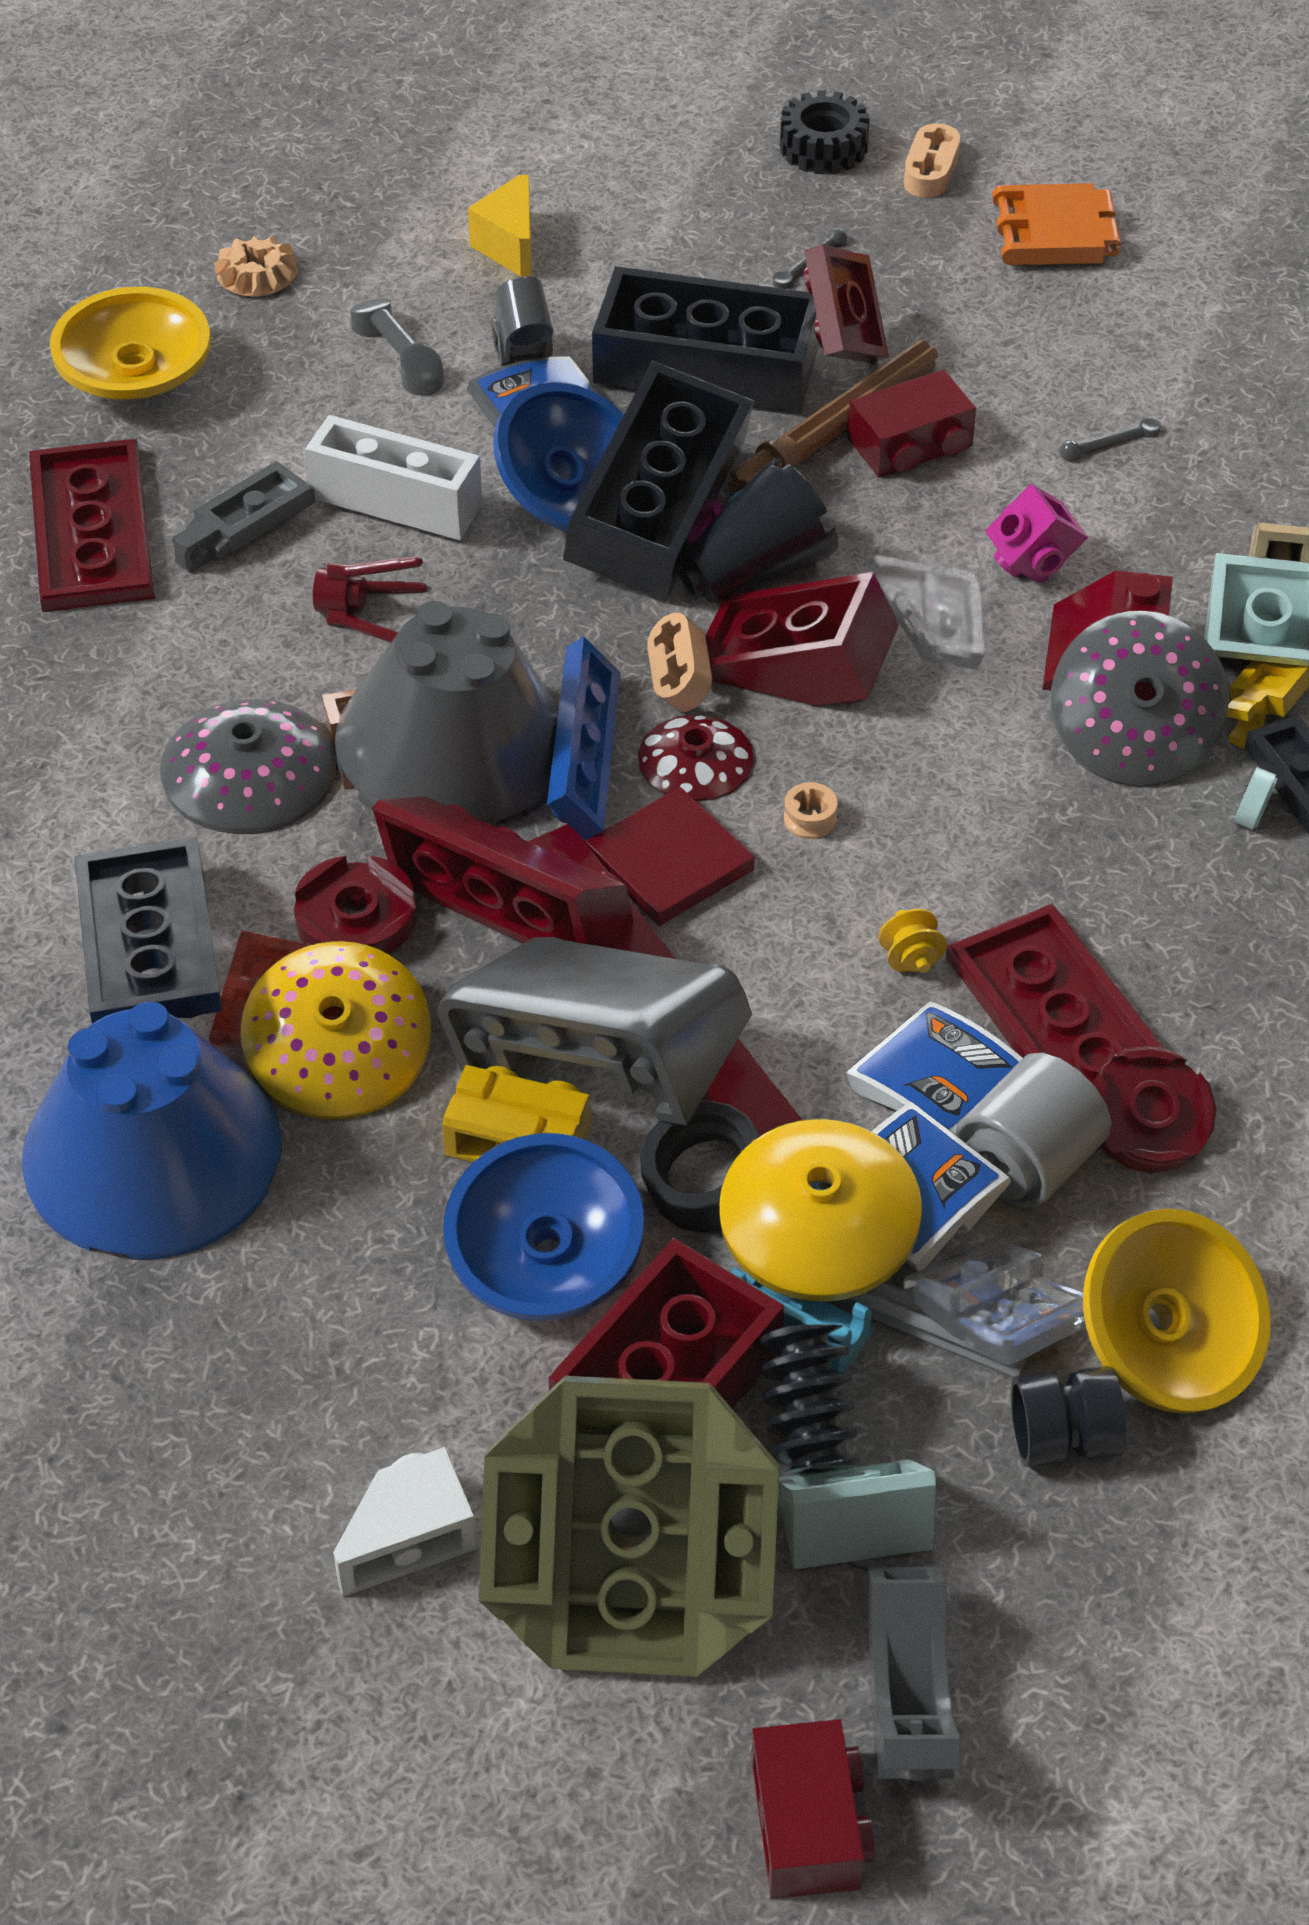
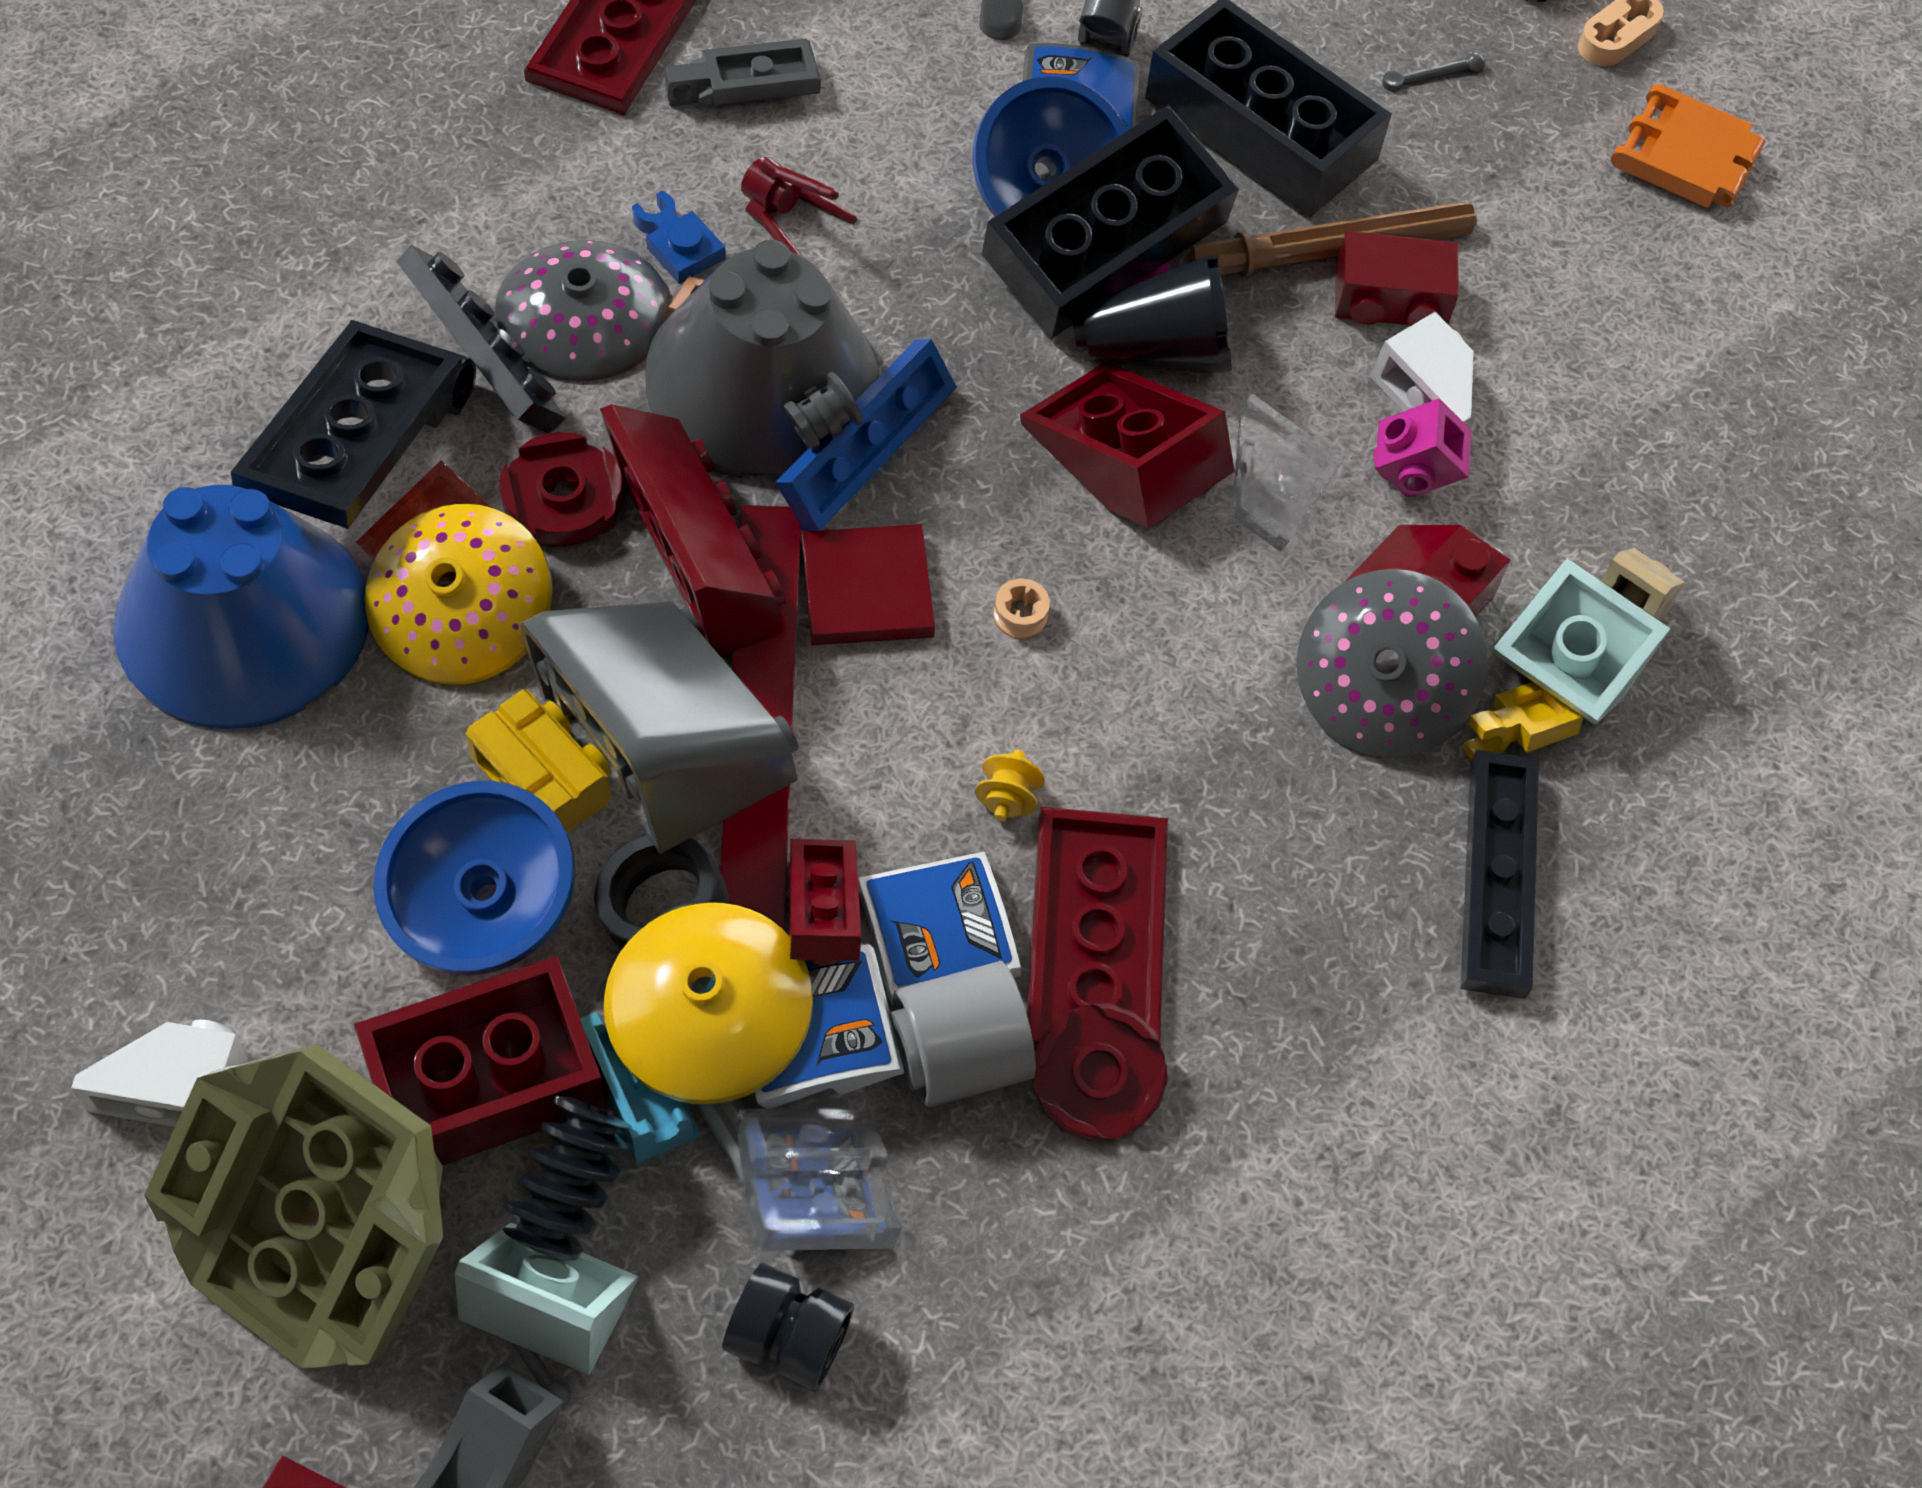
camera: 25 degrees right, 10 degrees up
white brick [305,415,482,540] -> none
dark red dish [638,714,754,801] -> none
light nougat beam [647,612,712,712] -> none
dark red plate [804,244,889,363] -> none
dark grey hinge [1060,418,1161,461] -> none
yellow dish [1083,1208,1271,1414] -> none
light aqua tile [1233,767,1278,830] -> none
none -> black plate [396,245,566,433]
none -> blue plate [632,190,726,284]
none -> dark grey bush [783,371,864,452]
none -> dark red plate [790,839,861,965]
none -> white slope [1370,312,1474,425]

